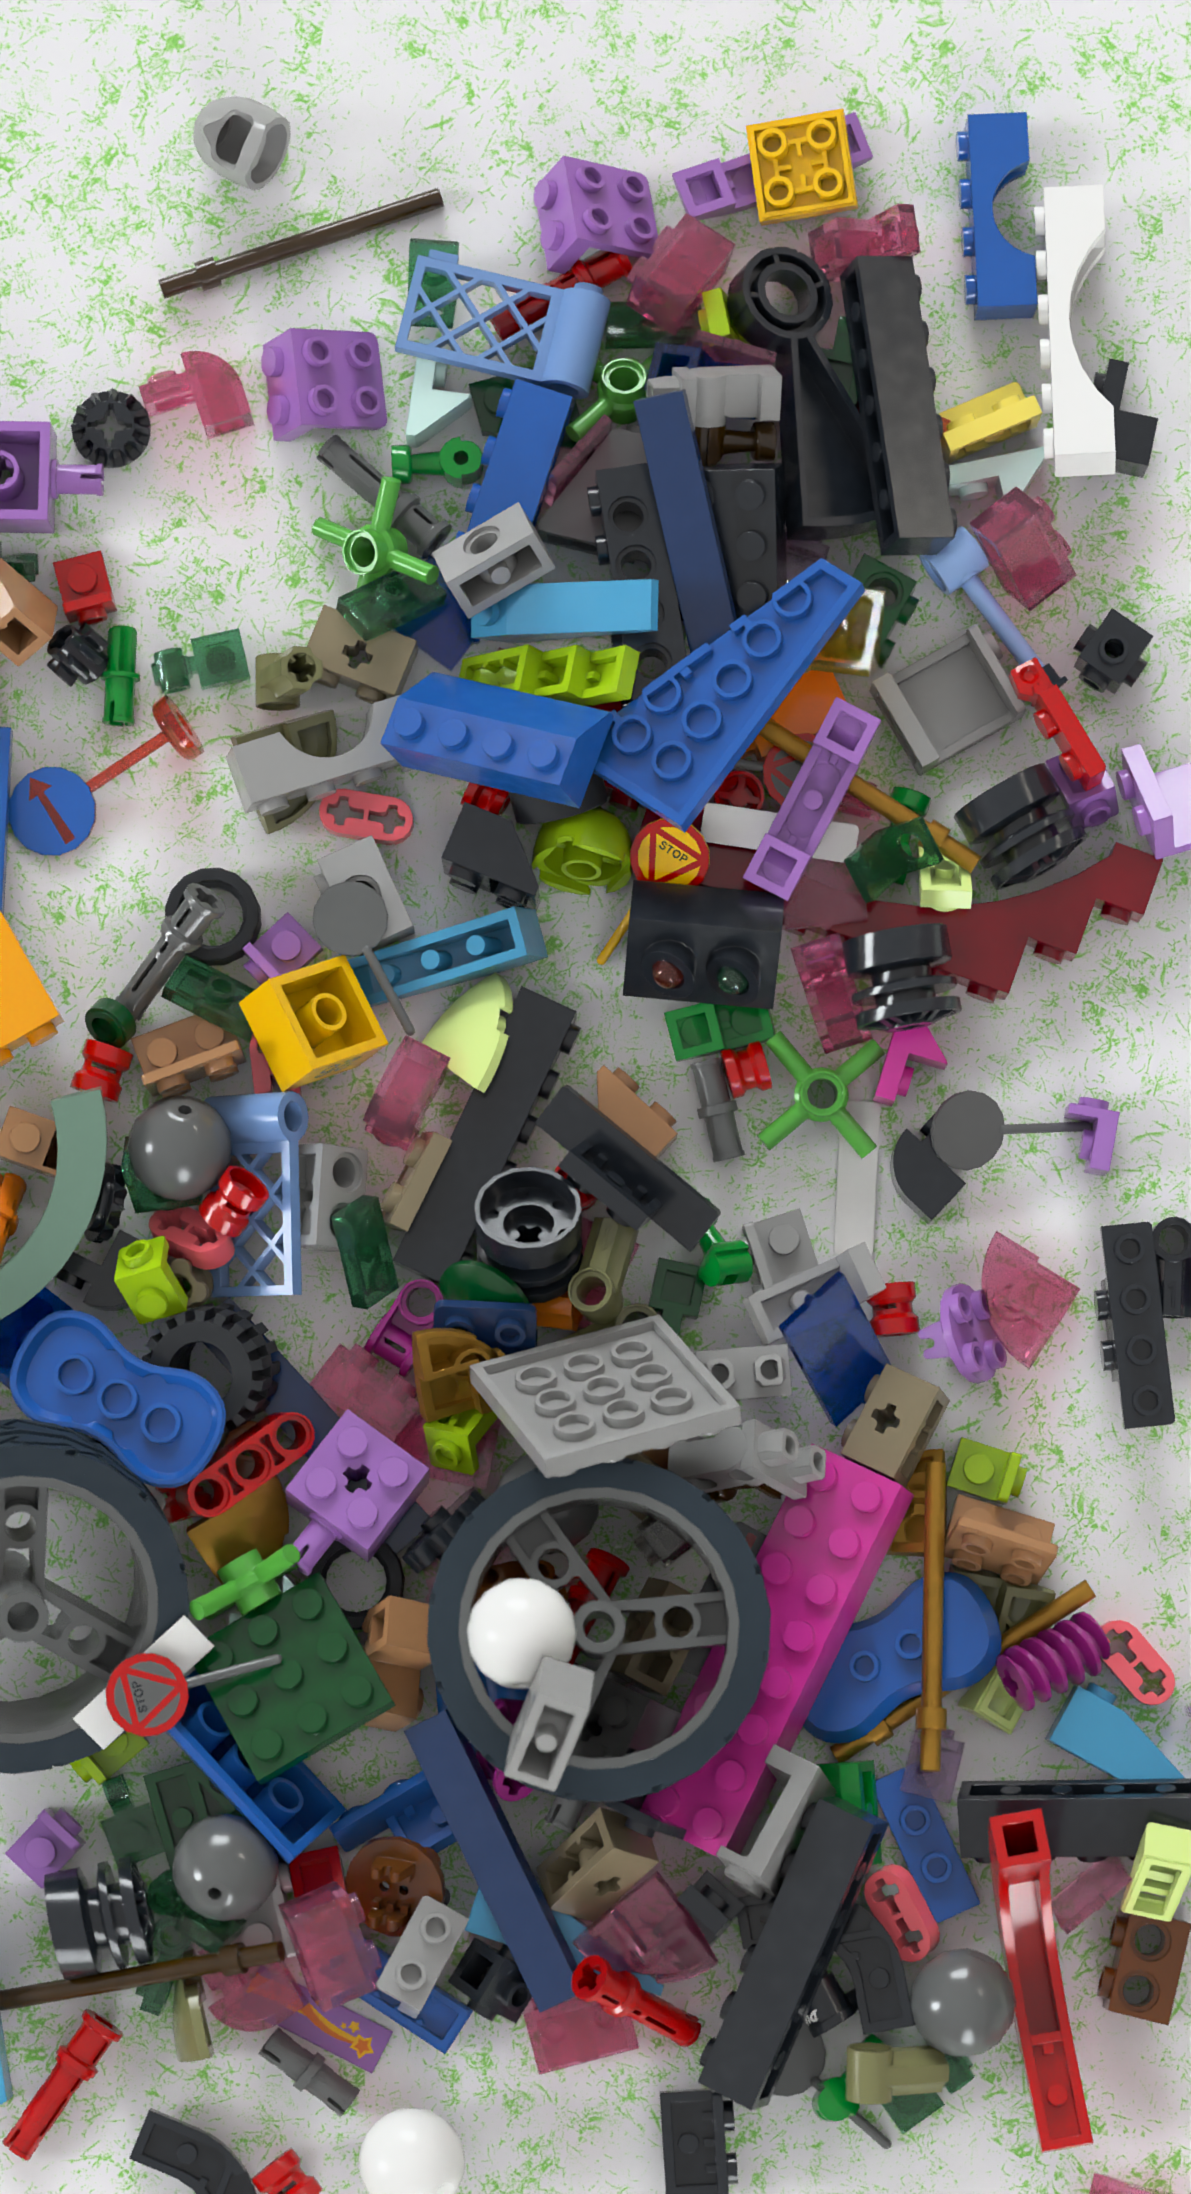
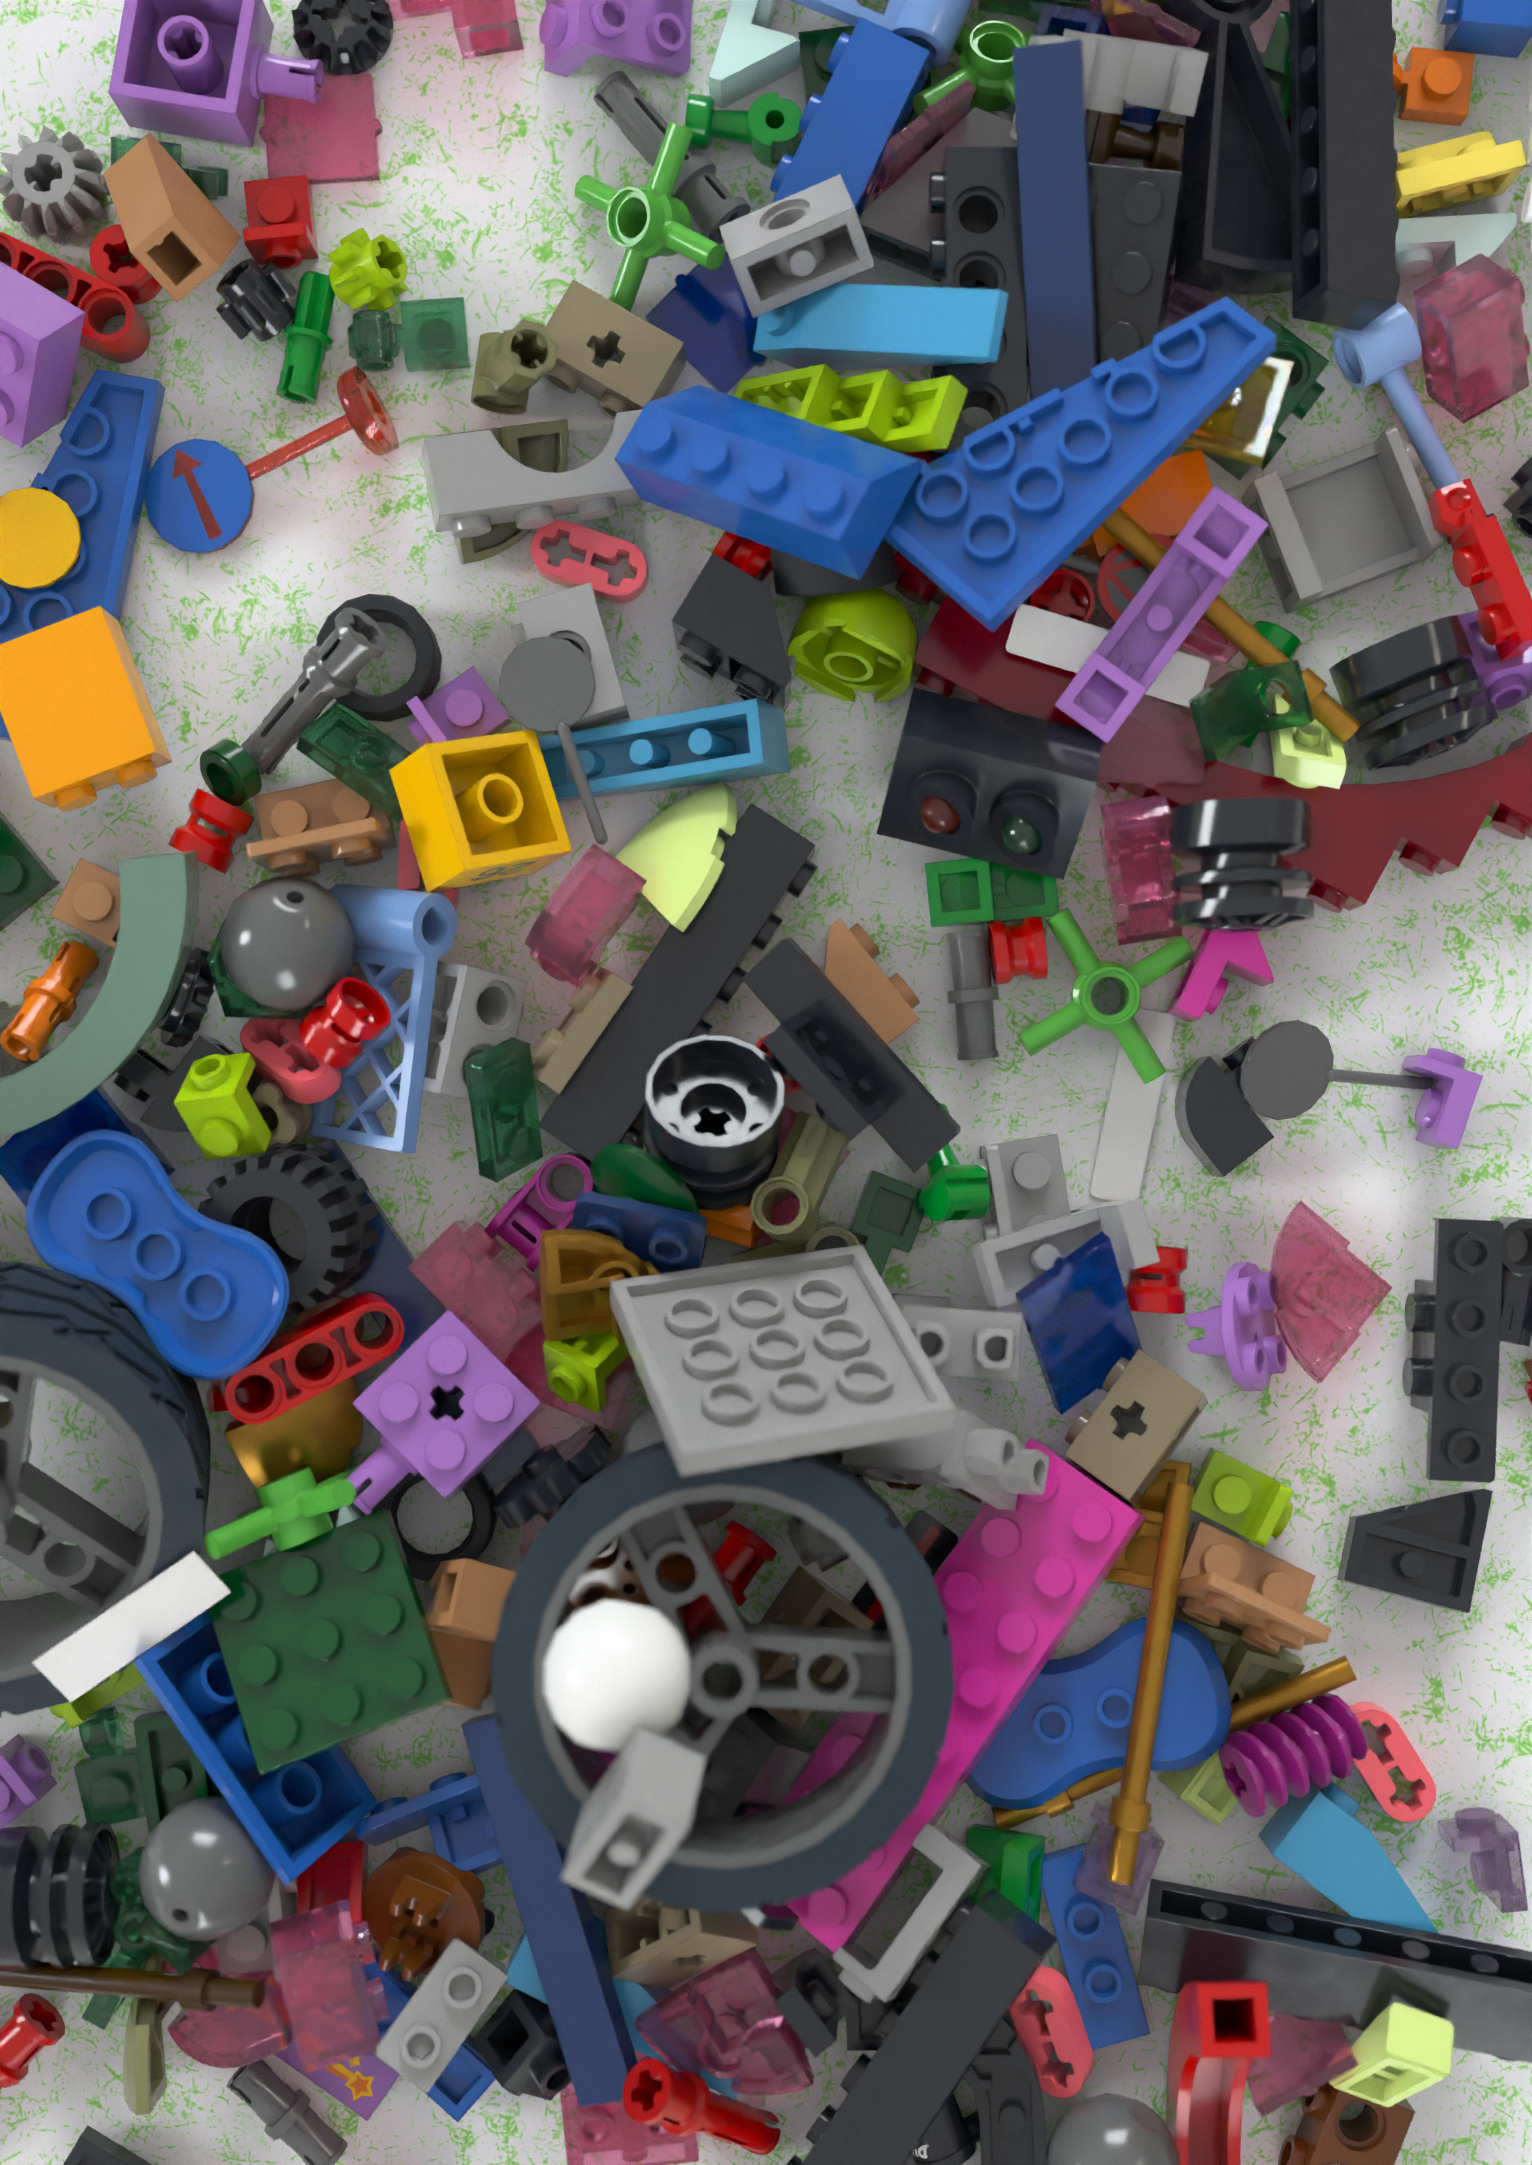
camera: 10 degrees right, 5 degrees up
piece [105,1653,282,1736] -> none
clear green plate [336,571,447,642] -> none
piece [597,818,710,965] -> none
none -> clear pink piece [259,73,383,185]
none -> lime gear [328,228,408,316]
none -> black wing [1337,1489,1493,1613]
none -> orange plate [1393,47,1474,126]

